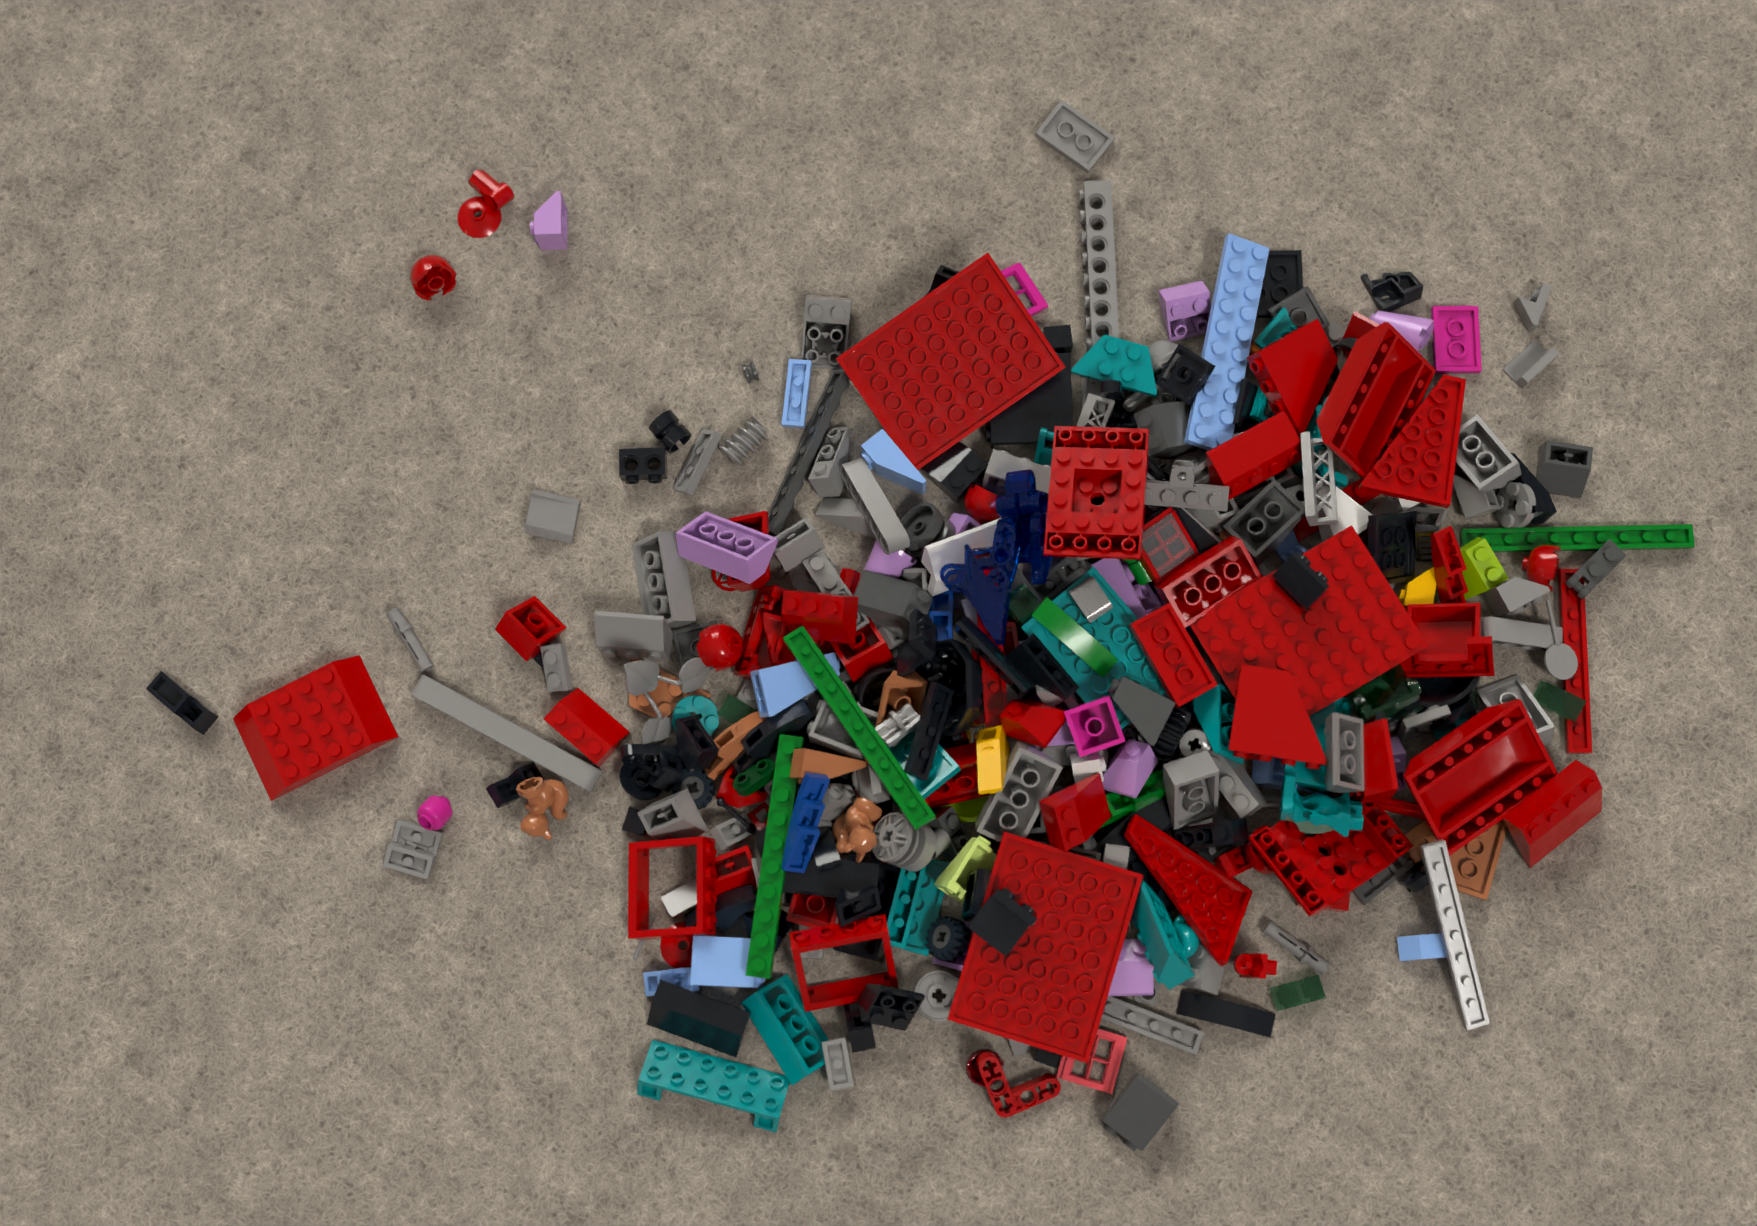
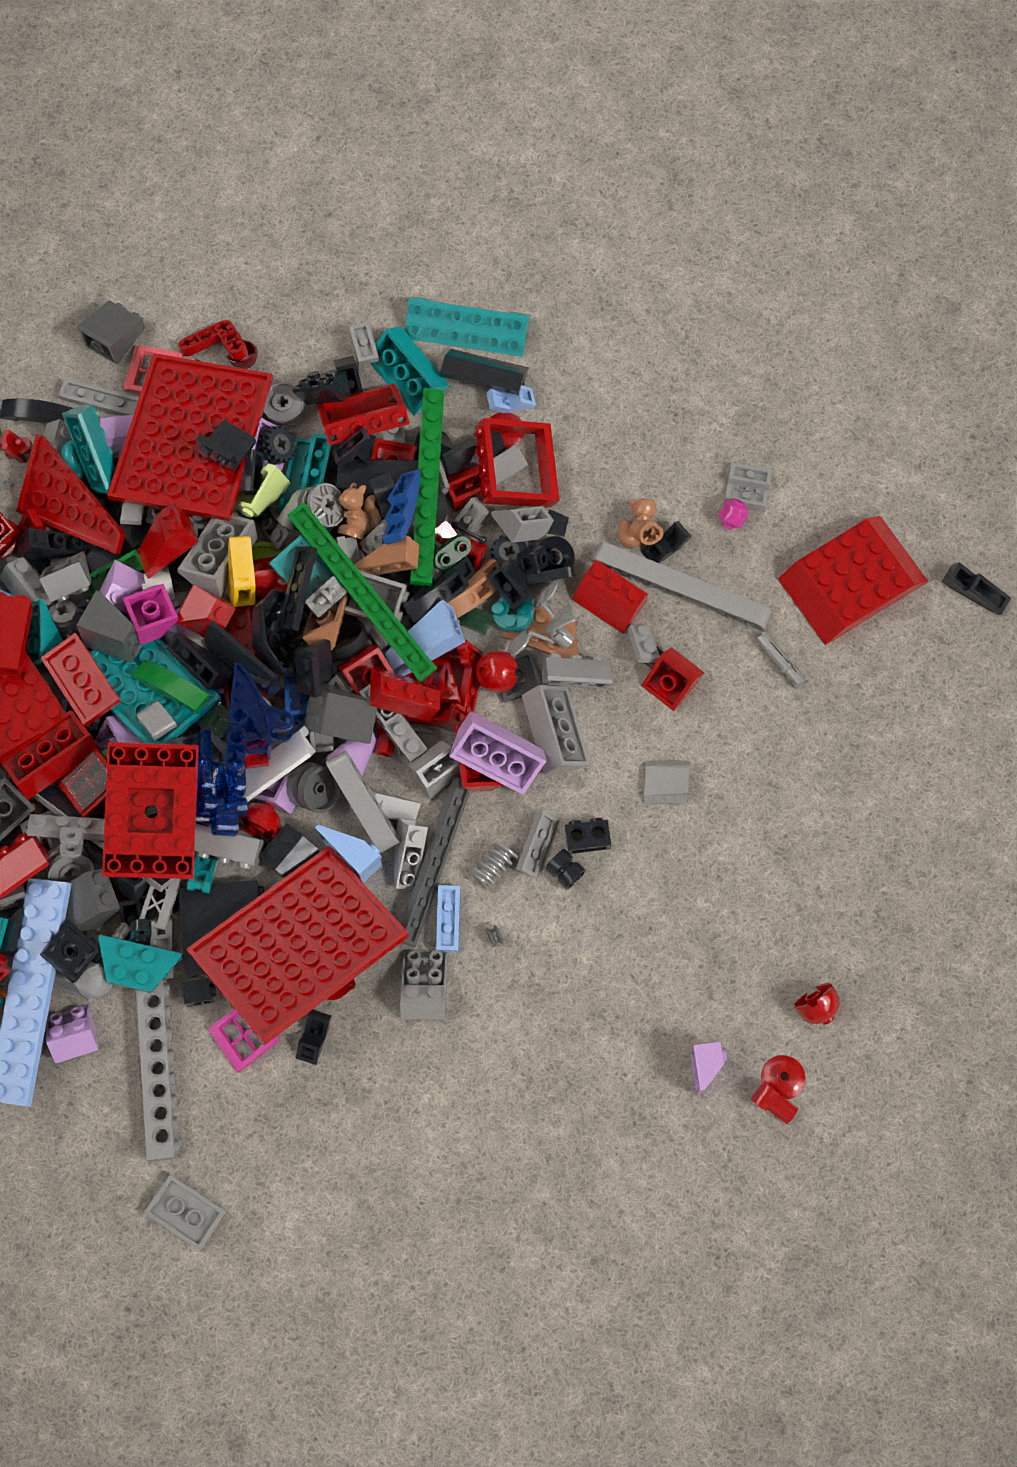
camera: 175 degrees right, 5 degrees down
light blue slope [690,936,766,988] -> none

